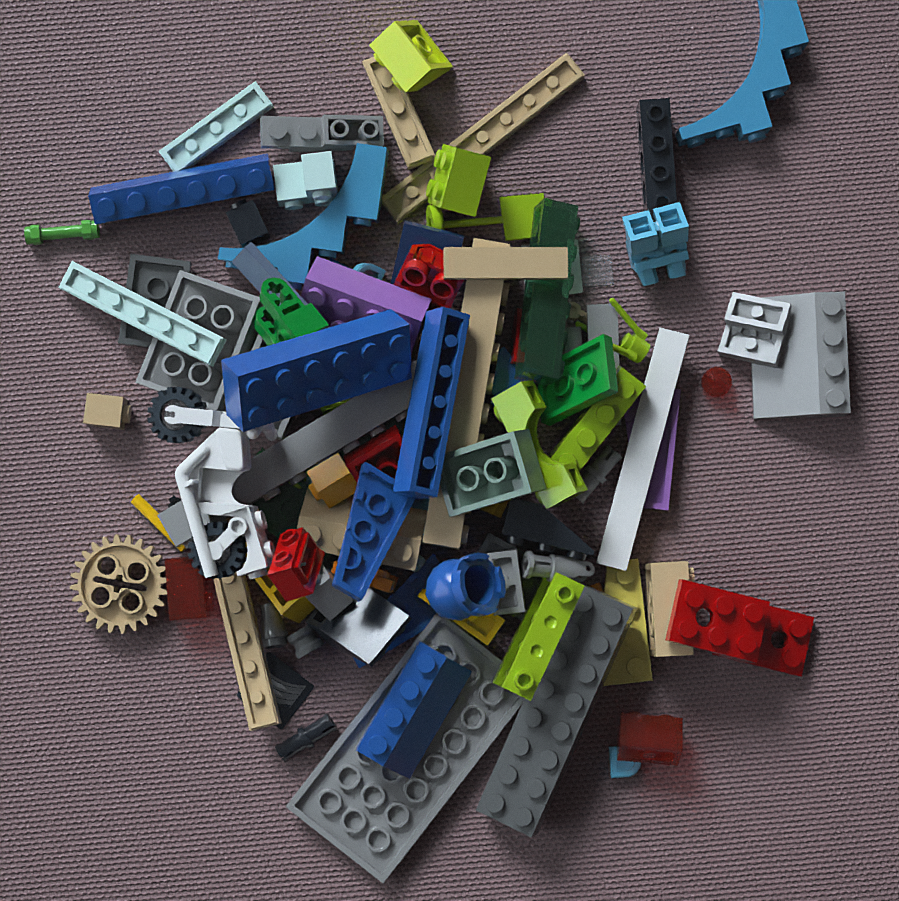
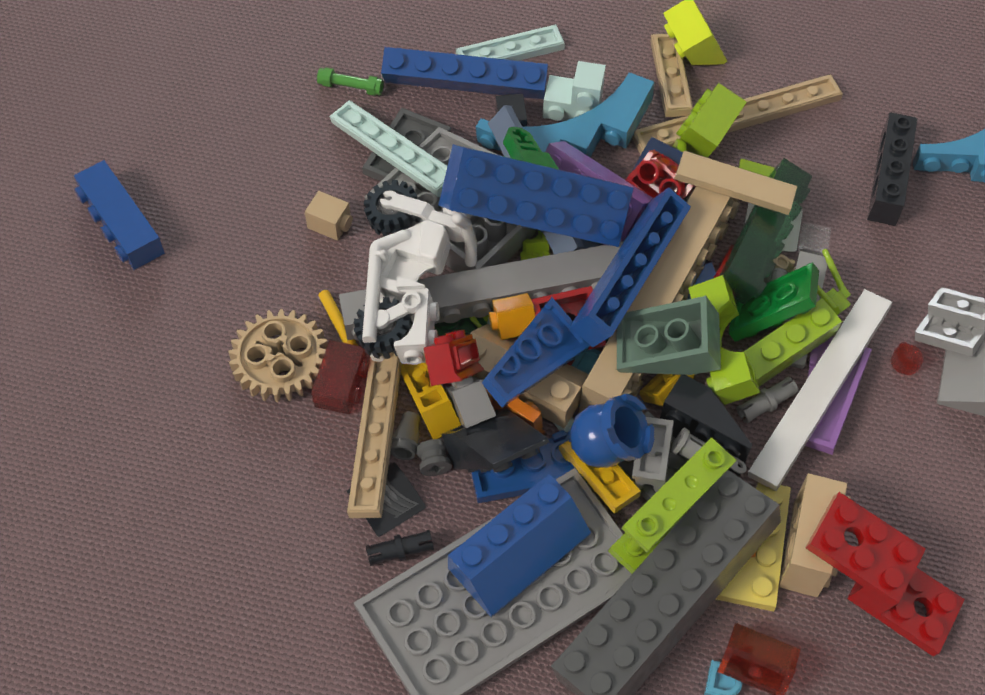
camera: 20 degrees right, 25 degrees down
light grey slope [260,114,384,152] -> none
medium azure hips [622,202,689,286] -> none

